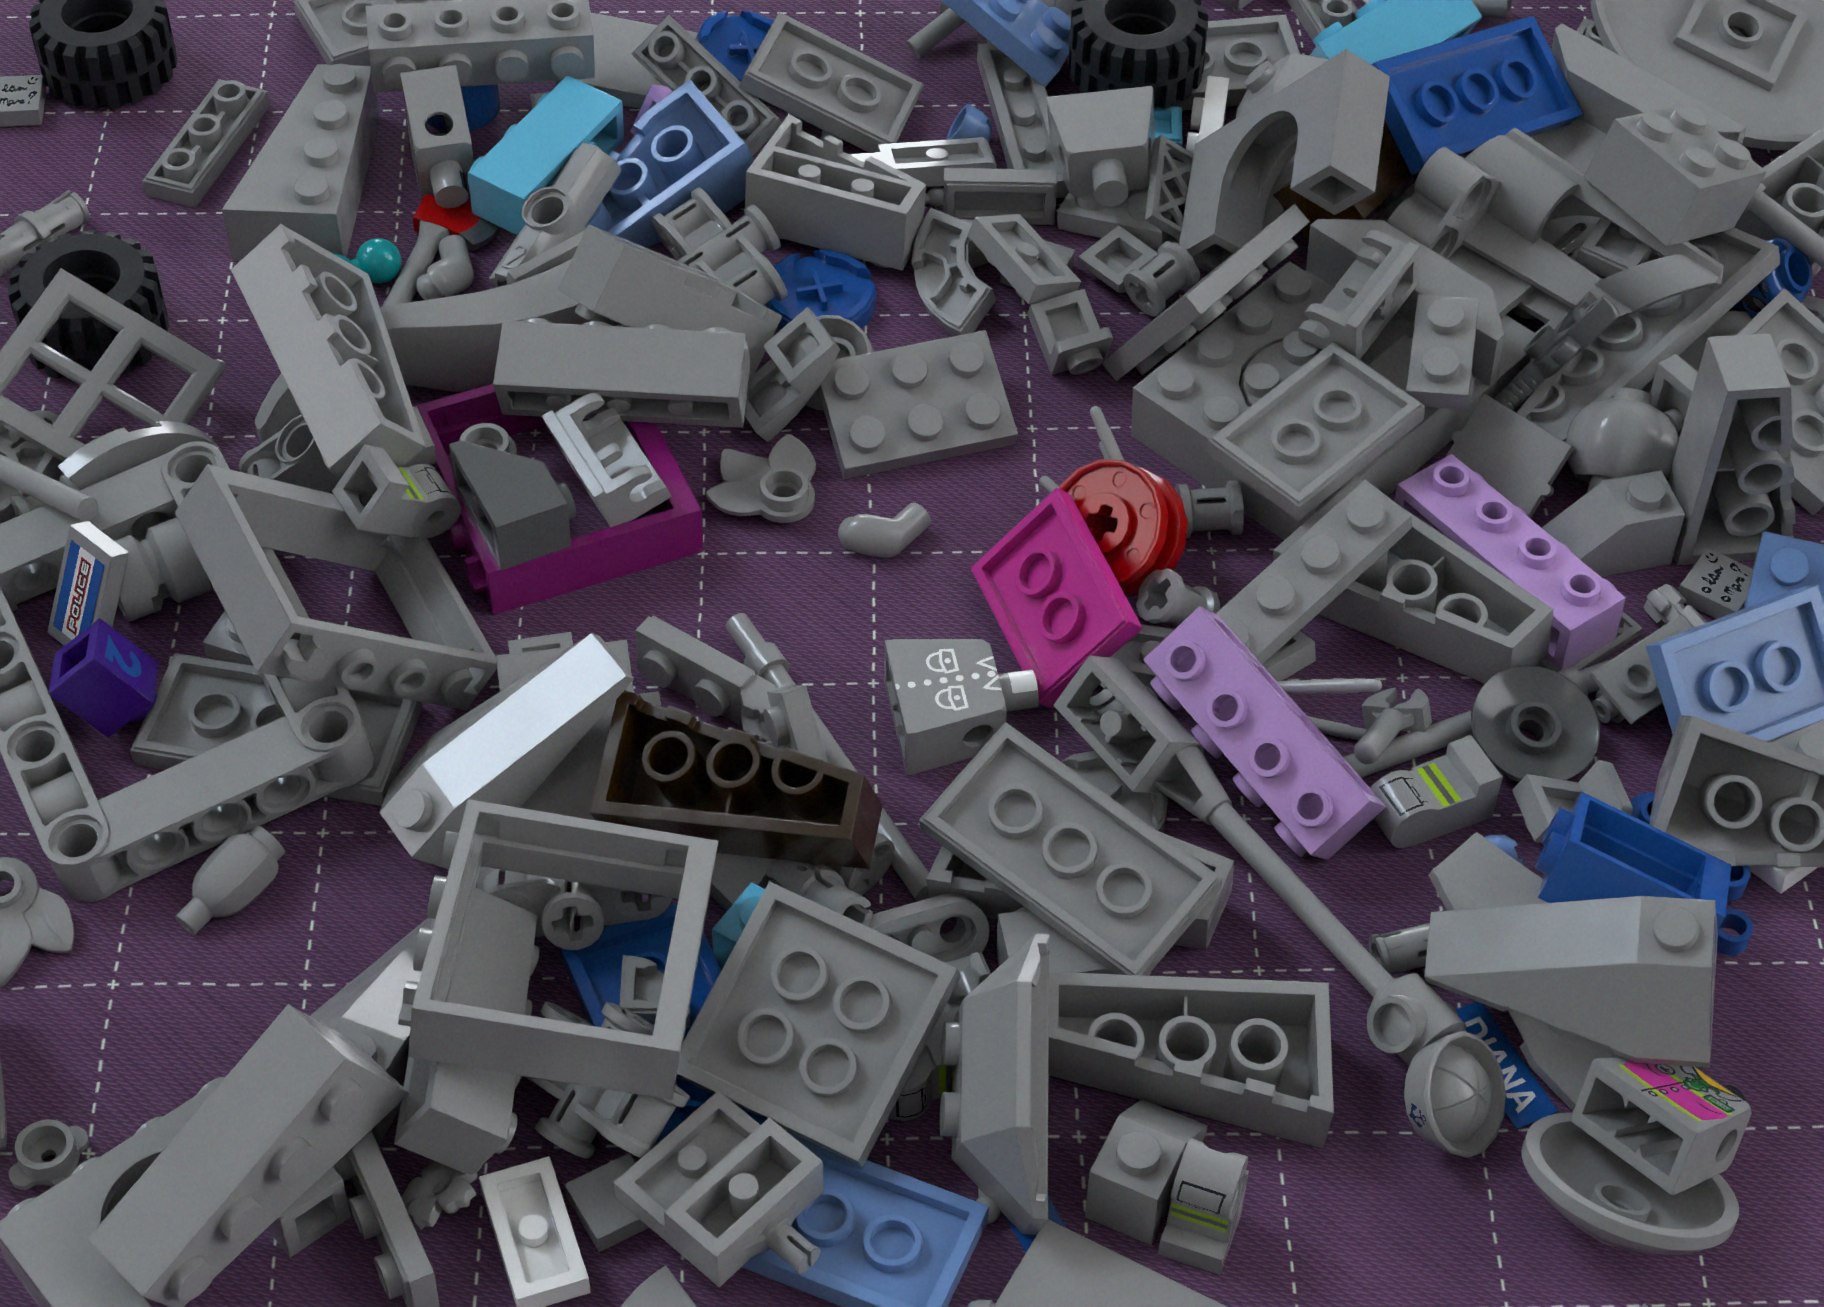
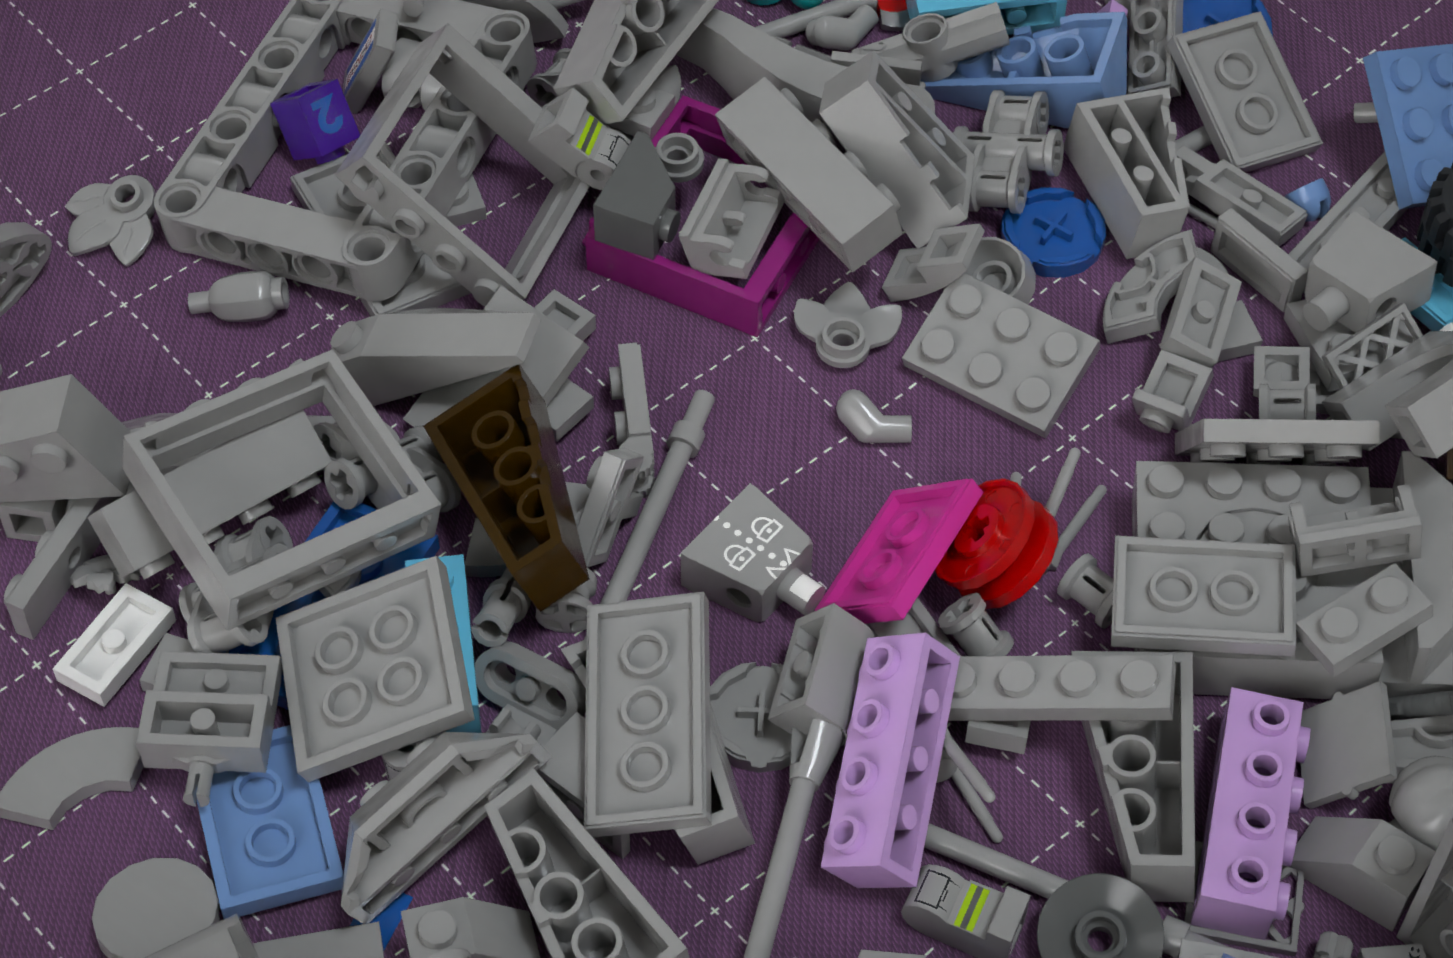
camera: 50 degrees right, 5 degrees up
light grey bar [1354,688,1432,764] -> none

